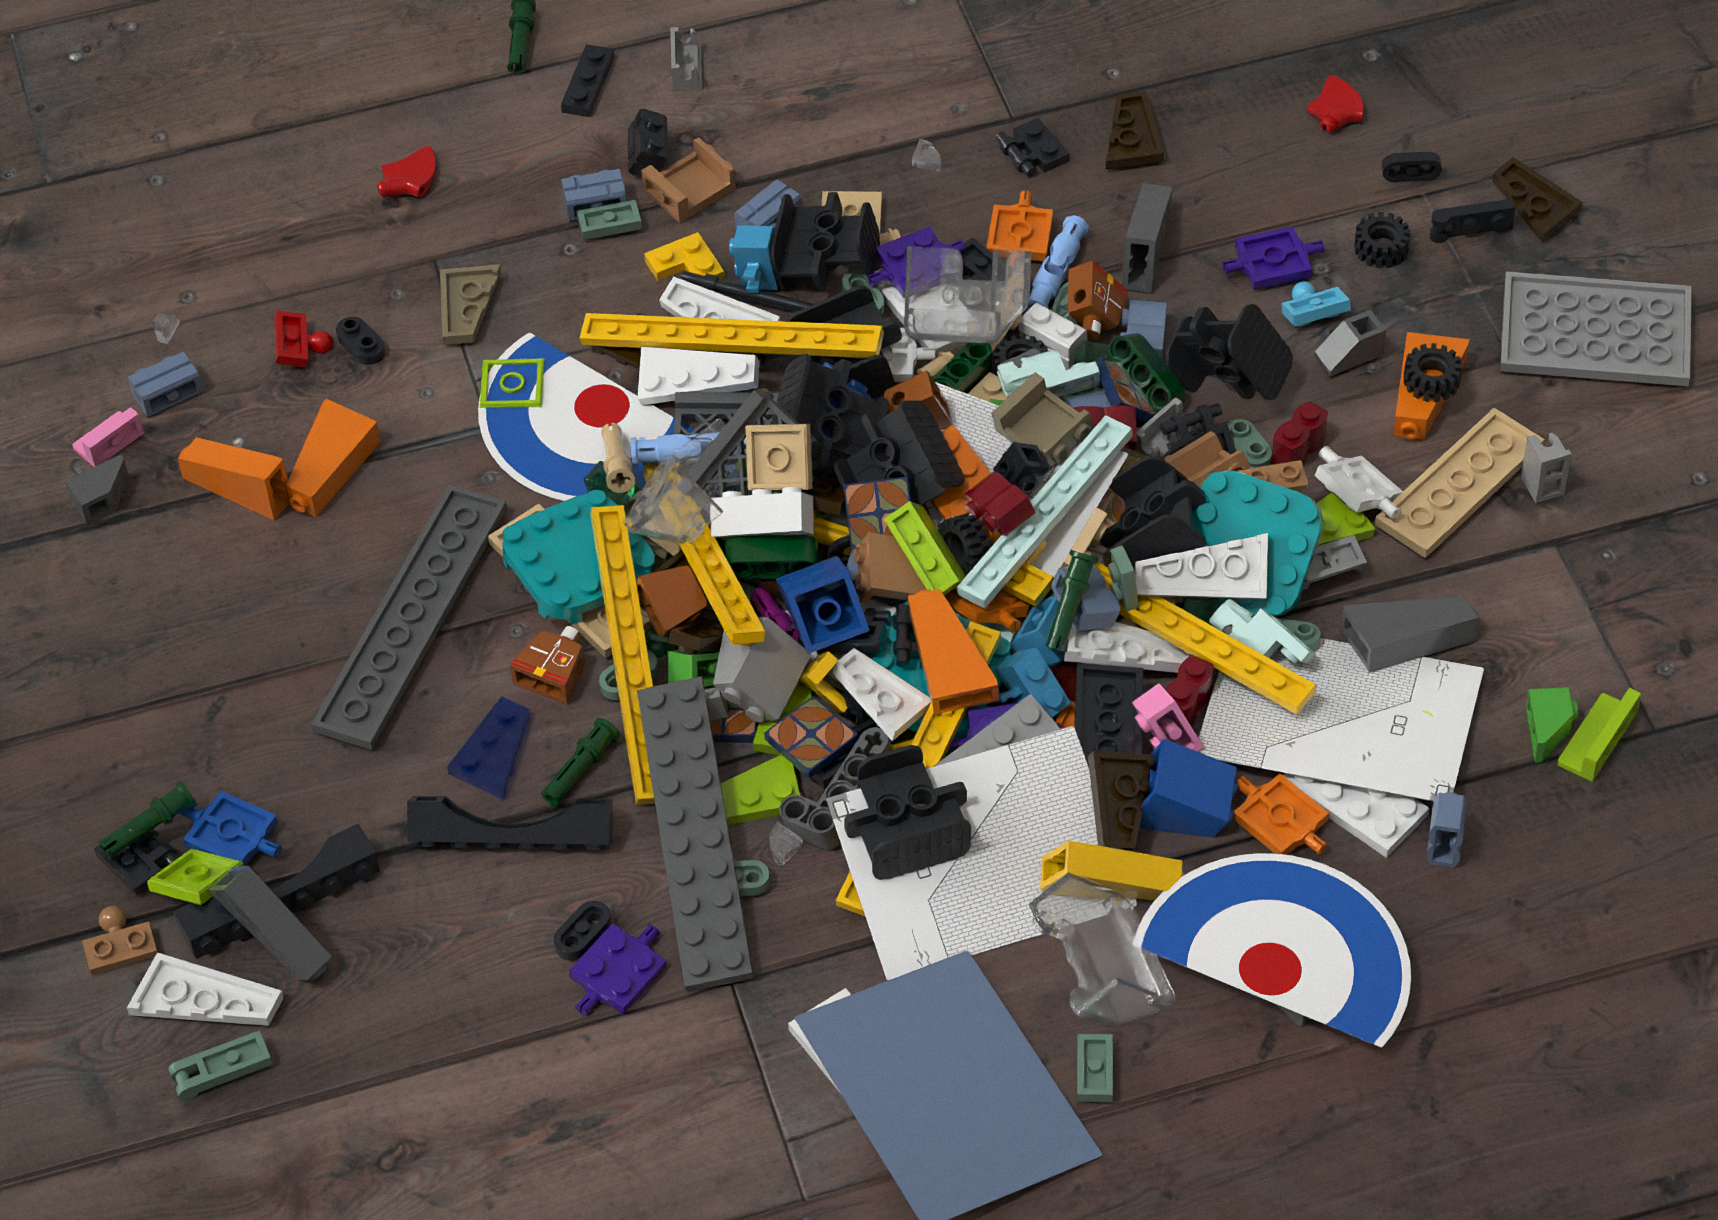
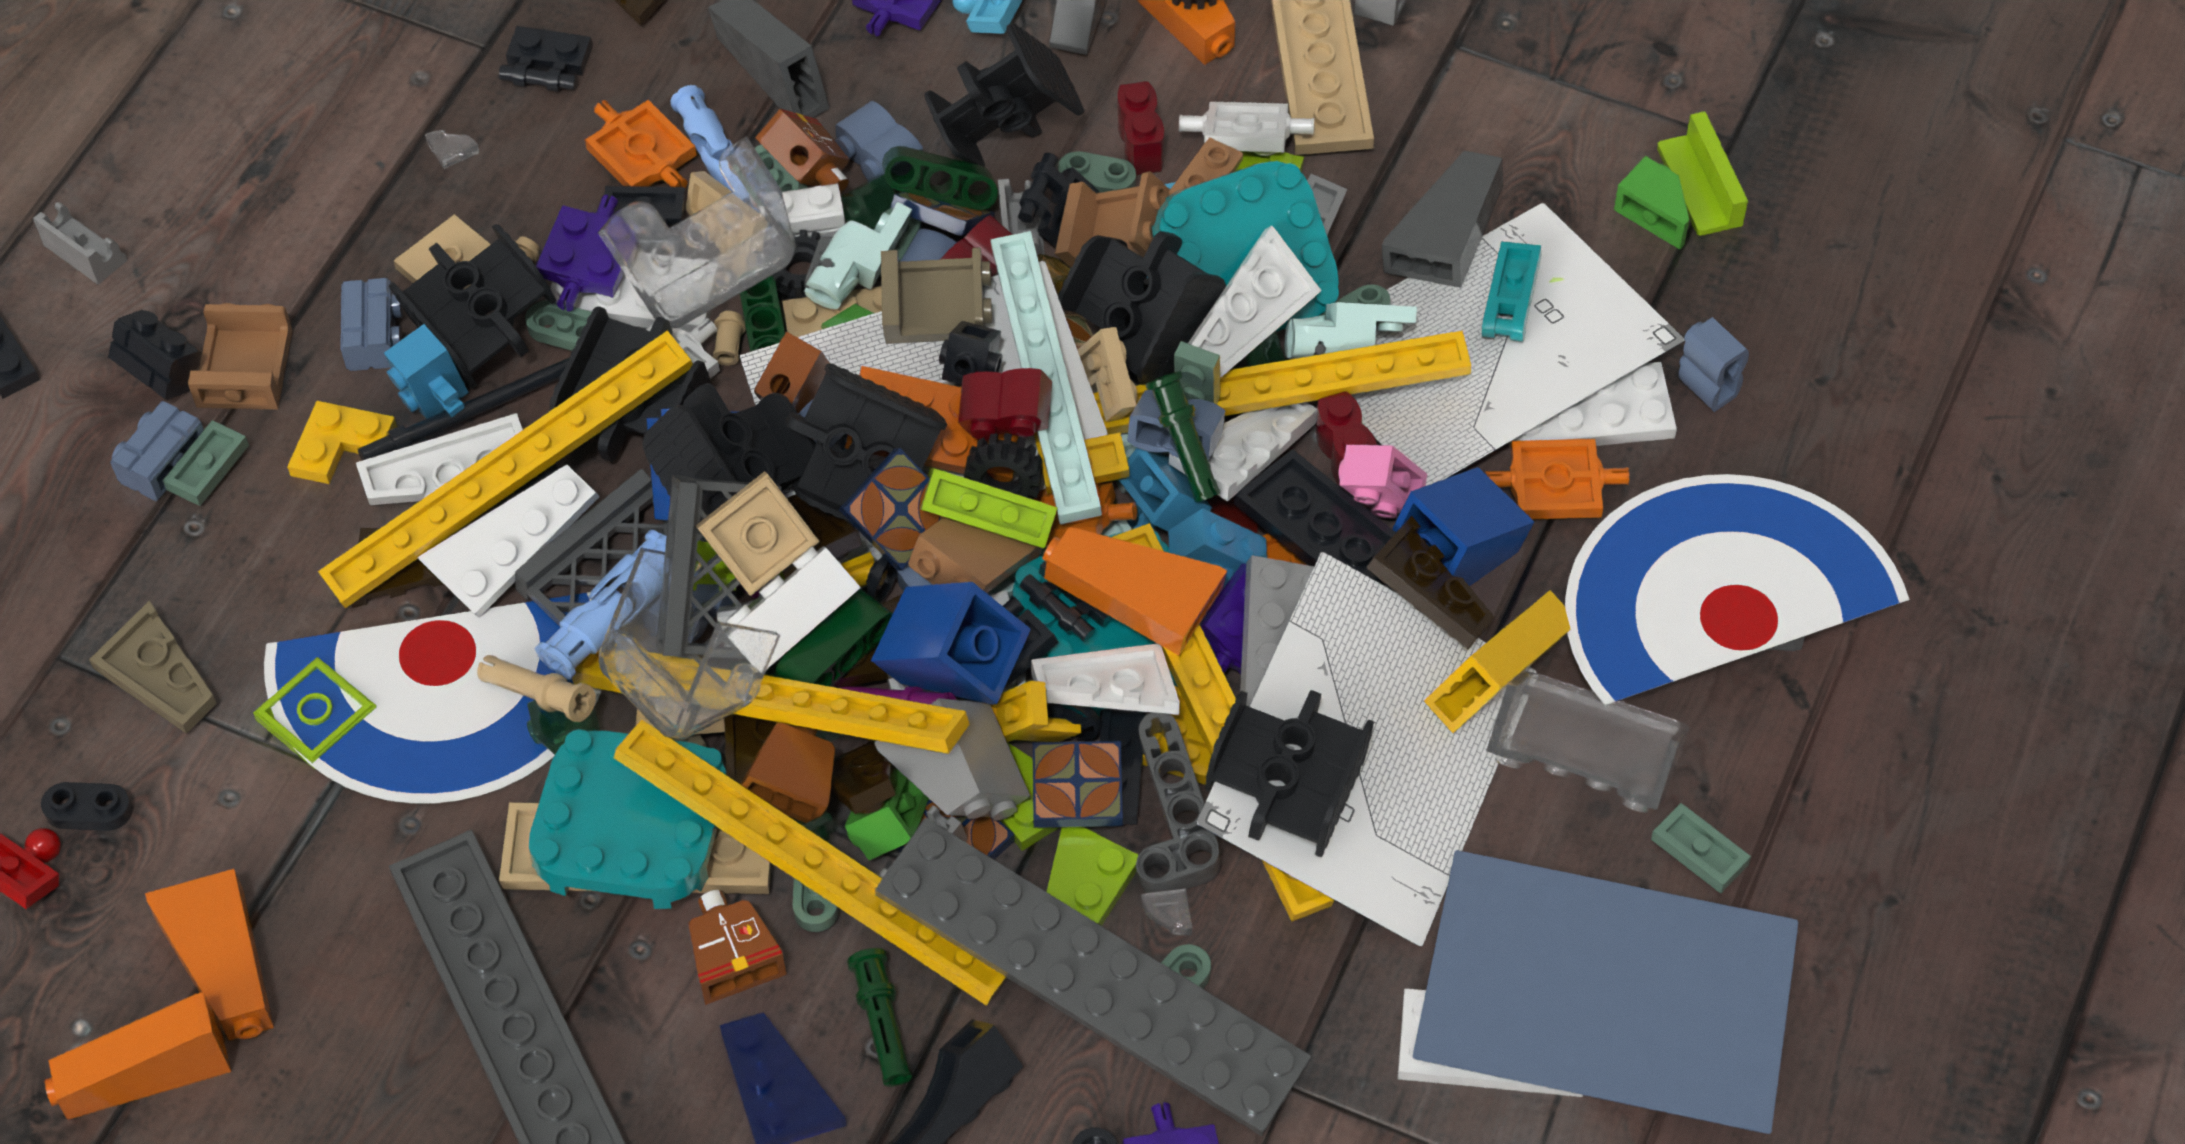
camera: 50 degrees left, 5 degrees up
none -> teal plate [1482,241,1541,342]

